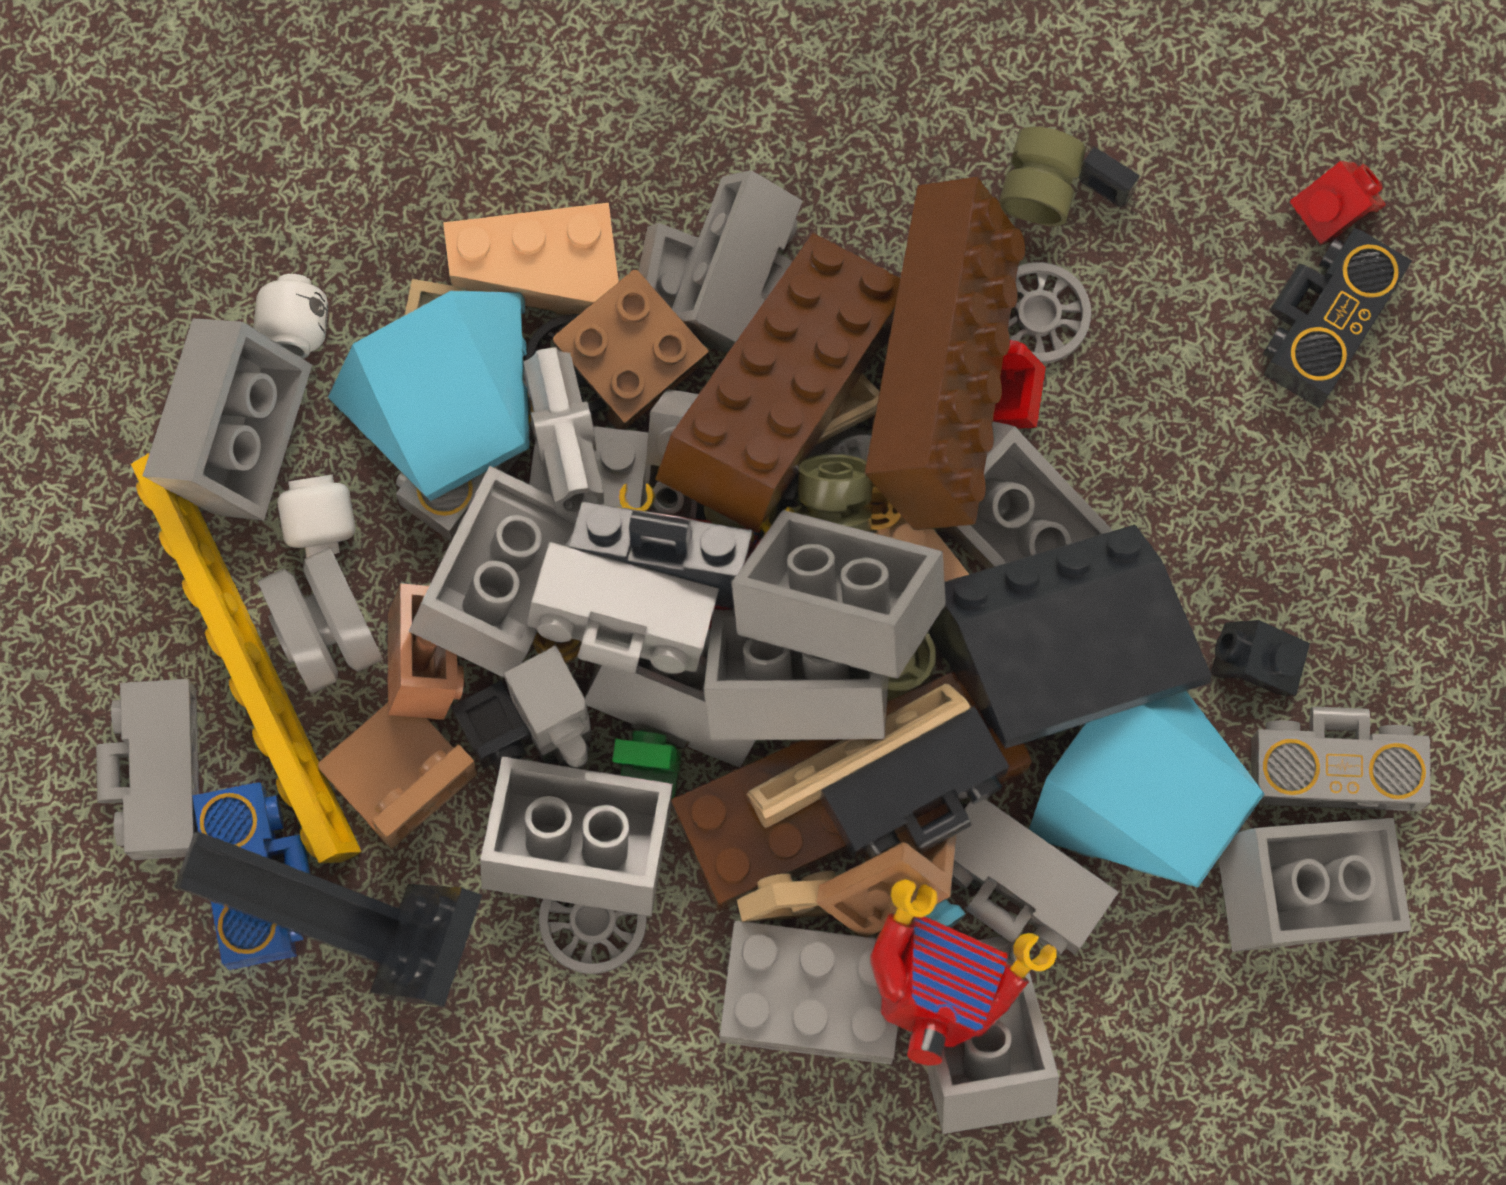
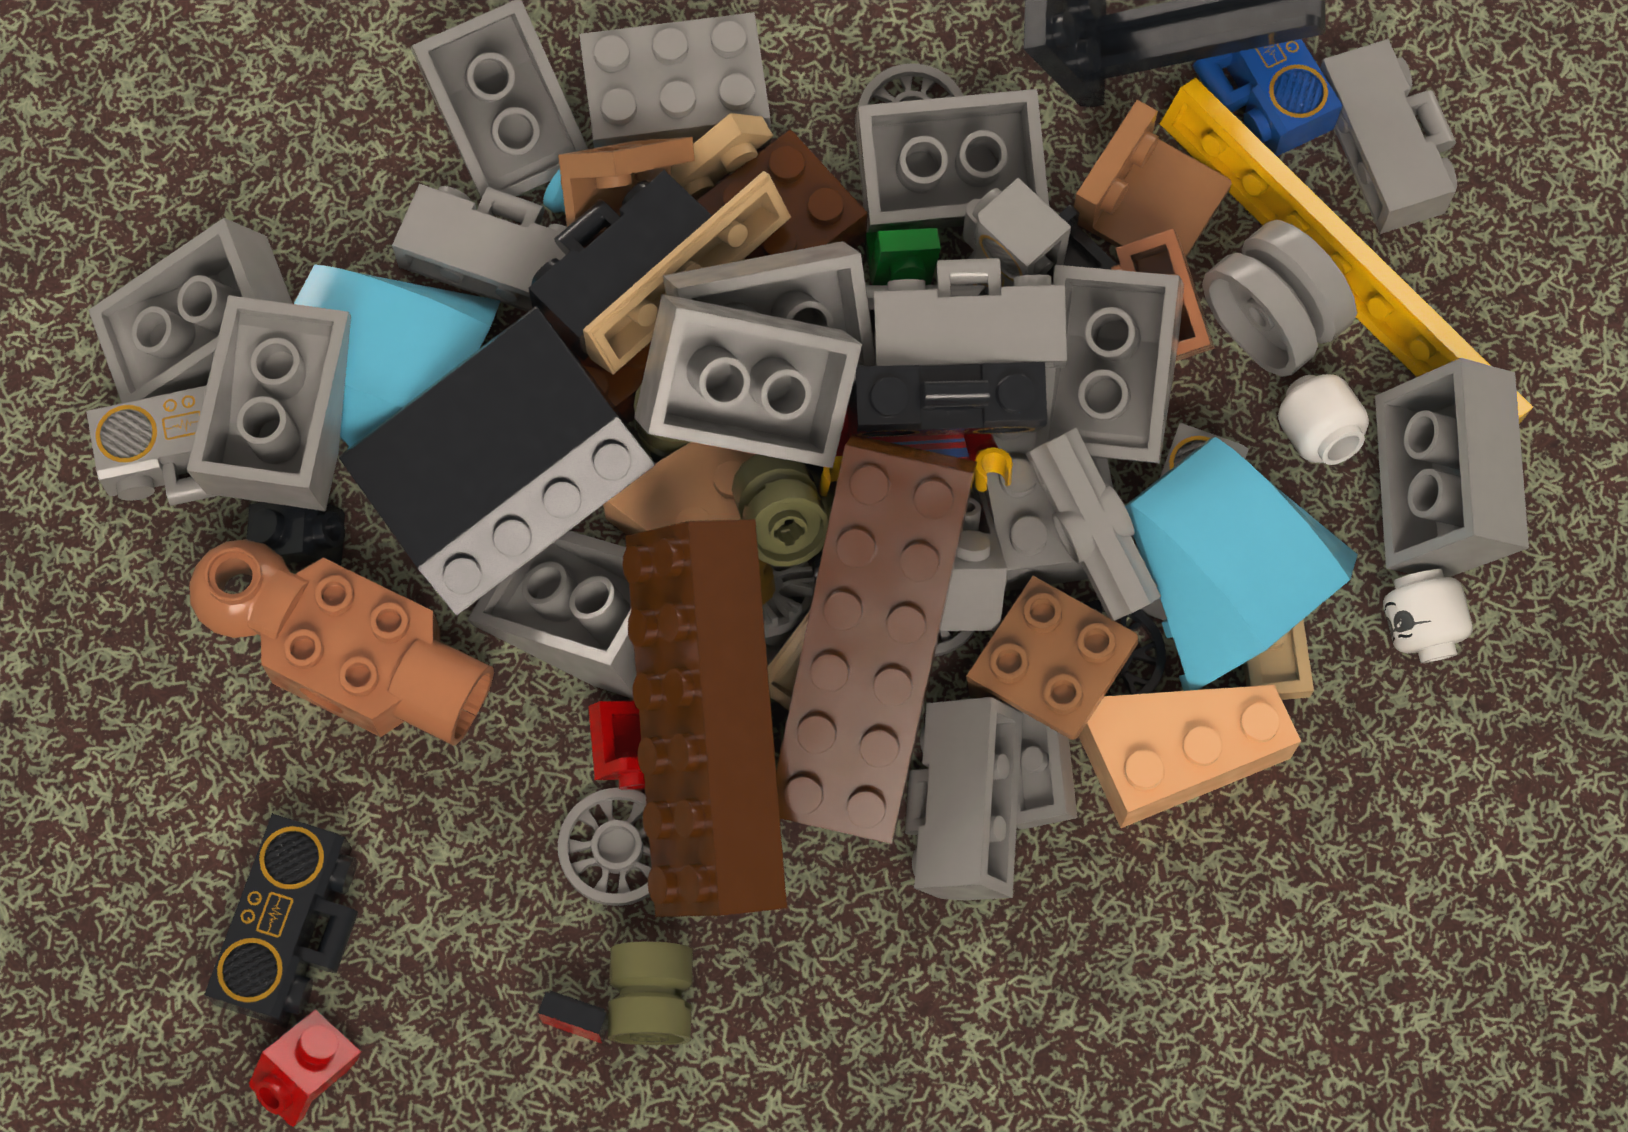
camera: 165 degrees right, 5 degrees down
red torso [869,879,1057,1066] -> none
none -> light grey slope [187,295,351,511]
none -> nougat brick [189,539,494,746]

